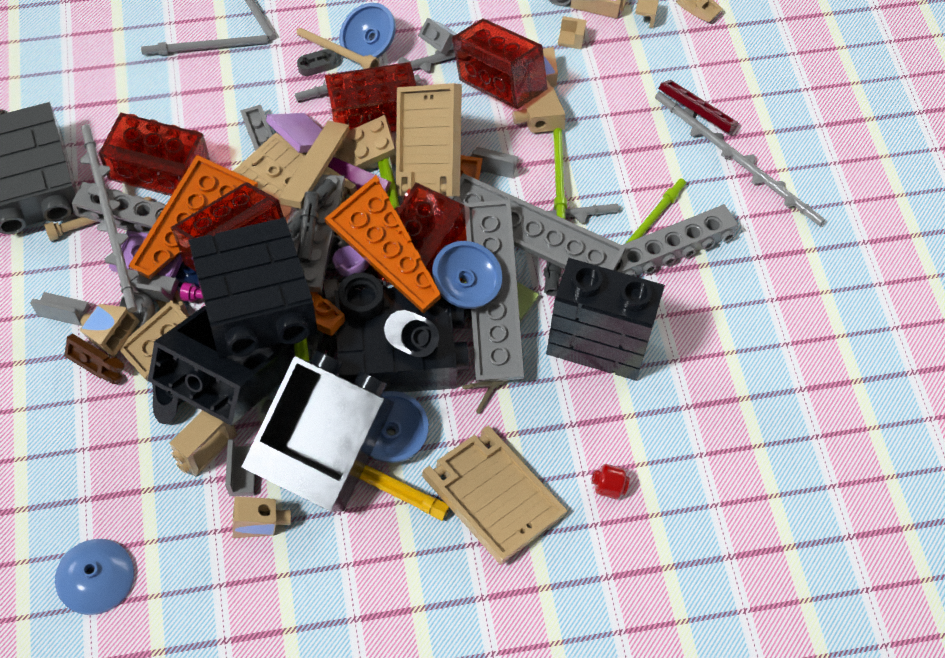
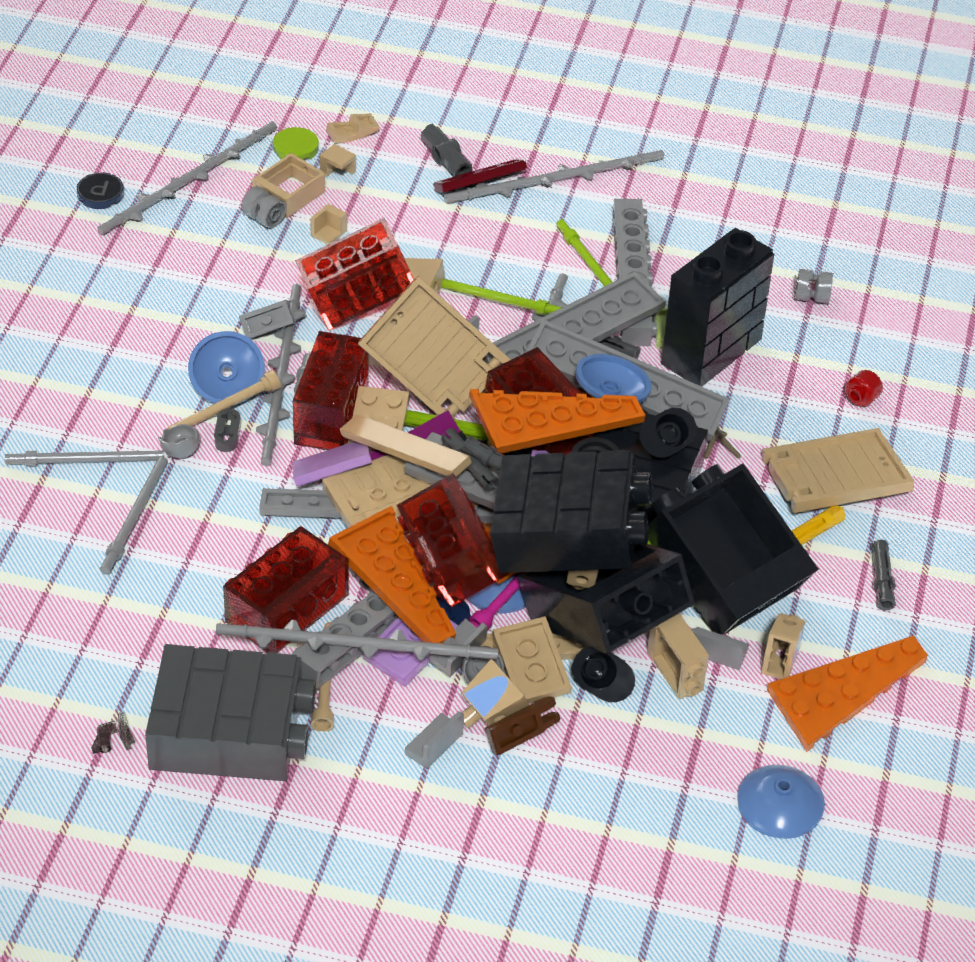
camera: 65 degrees left, 15 degrees down
none -> light grey hair [158,424,200,459]
none -> dark grey piece [421,124,472,176]
none -> orange wing [767,635,928,752]
none -> light grey wheel [795,268,833,304]
none -> dark grey pin [871,540,896,611]

